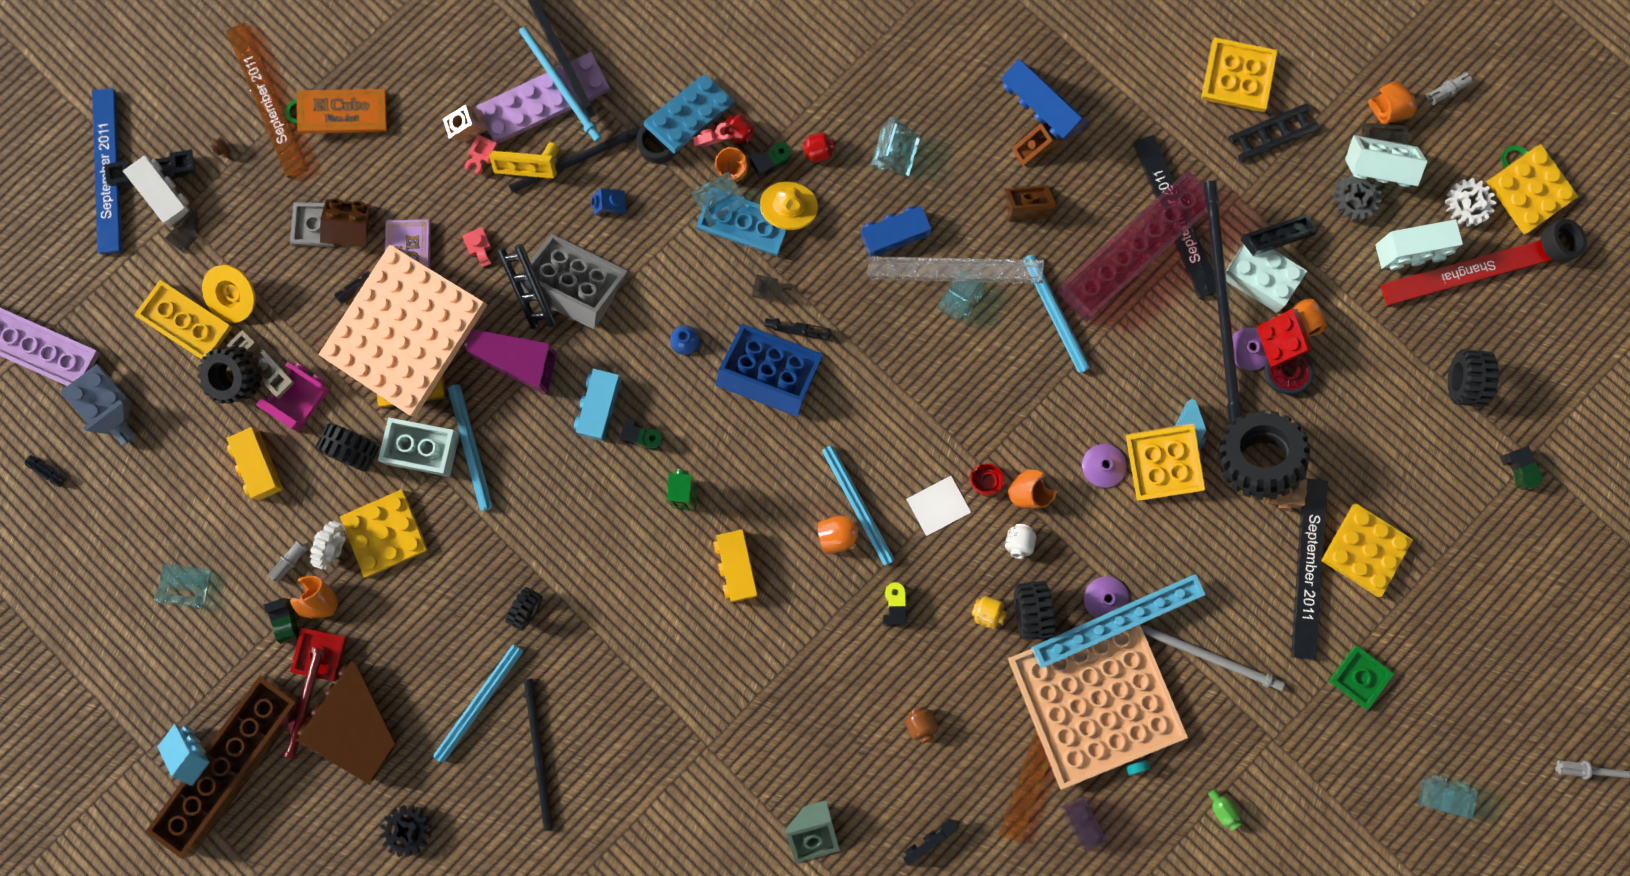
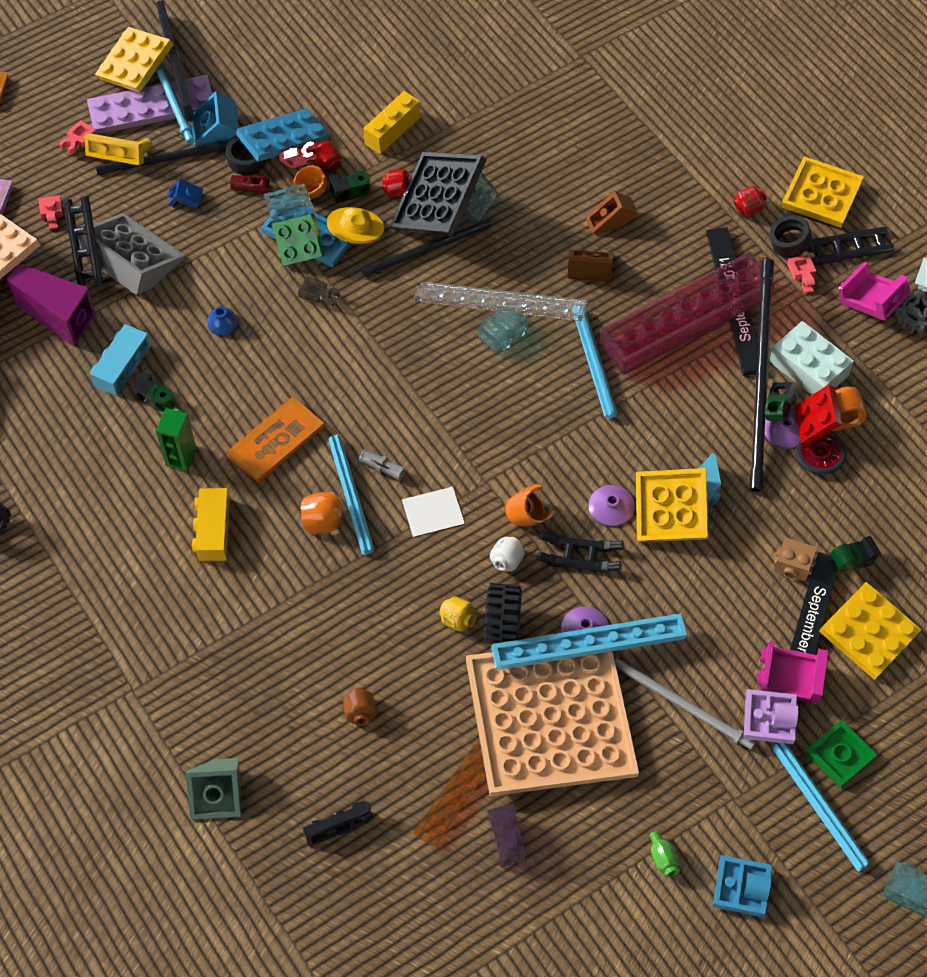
camera: 10 degrees right, 20 degrees down
medium nougat head [443,105,488,143] -> none
blue slope [716,324,823,417] -> none
black piece [764,318,831,341] -> none
blue brick [860,206,931,258] -> none
leg [882,582,906,626] -> none
red hair [970,463,1005,497] -> none
blue slope [1001,59,1090,140] -> none
teal tile [1126,760,1151,775] -> none
black tyre [1220,410,1310,500] -> none
black tile [1240,214,1319,256] -> none
none -> yellow plate [95,27,174,93]
none -> dark azure slope [192,91,239,147]
none -> orange tile [227,397,325,483]
none -> dark red bar [230,175,270,194]
none -> green plate [272,213,325,266]
none -> light grey pin [359,449,406,480]
none -> black bar [361,219,492,277]
none -> yellow brick [363,91,421,155]
none -> black plate [389,152,487,236]
none -> black piece [537,531,625,573]
none -> dark azure plate [712,855,772,917]
none -> red head [733,185,767,217]
none -> lavender plate [744,689,798,744]
none -> dark pink panel [757,640,828,705]
none -> dark green leg [765,382,797,421]
none -> black tyre [769,216,813,258]
none -> medium azure axle [773,743,869,871]
none -> coral plate [787,254,816,294]
none -> leg [830,536,881,571]
none -> dark pink panel [839,262,911,321]

